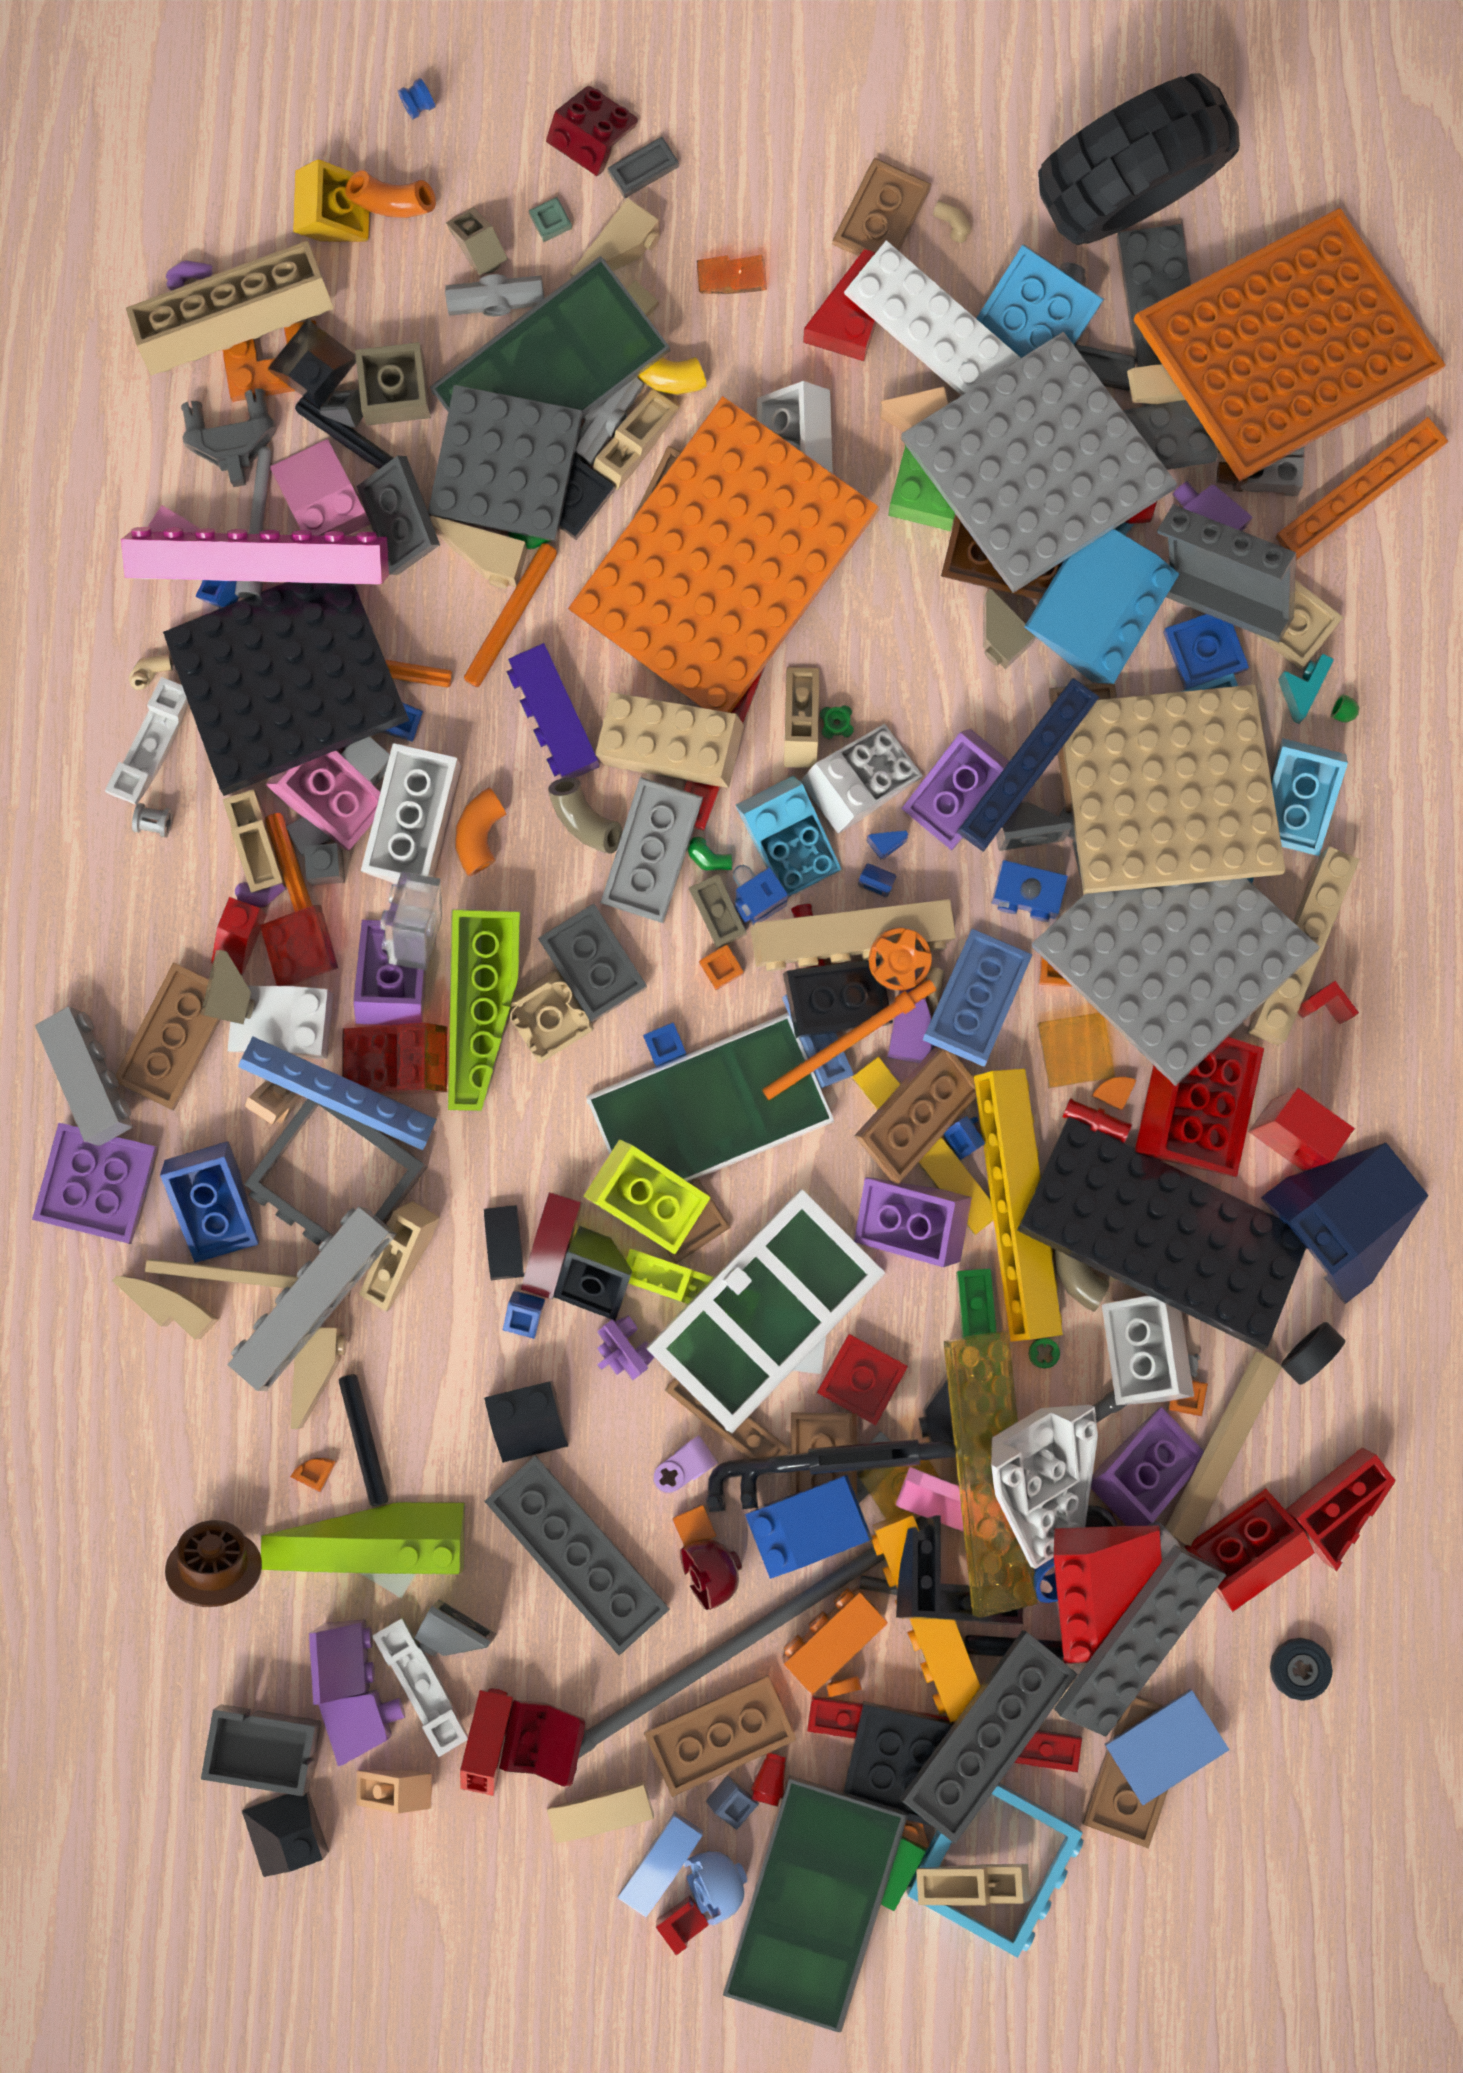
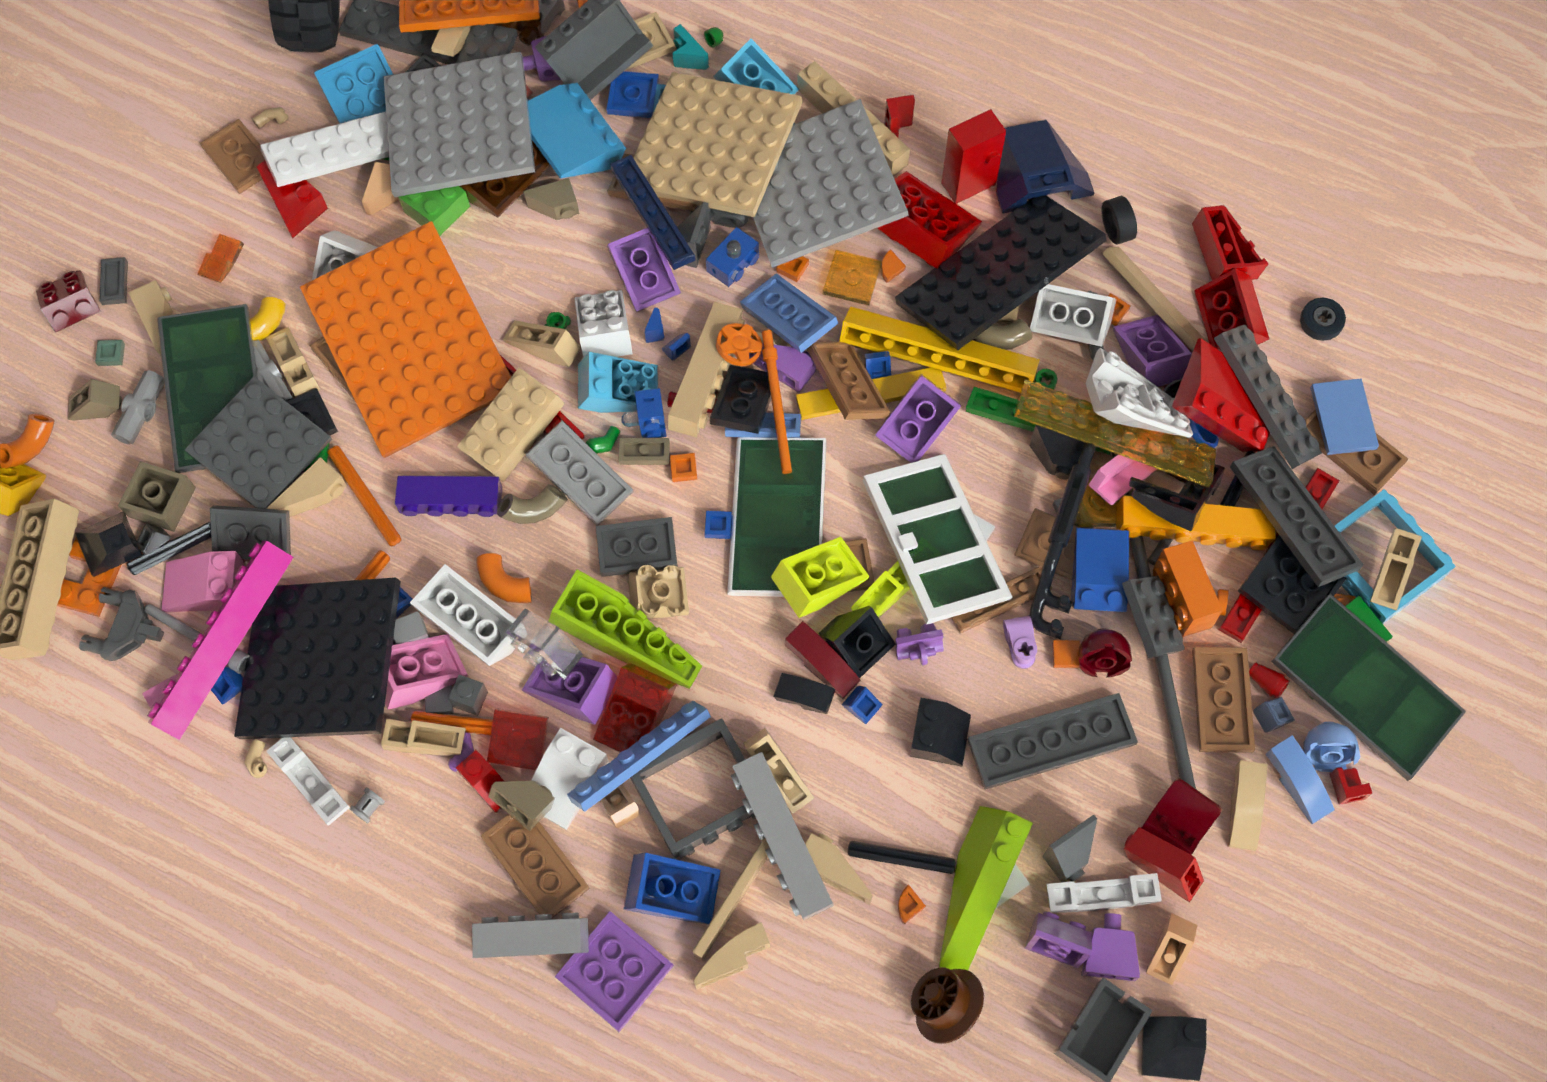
camera: 65 degrees left, 15 degrees down
red plate [816,1334,908,1426] -> none
red pin [1062,1098,1132,1143] -> none
none -> dark grey plate [1122,576,1185,658]

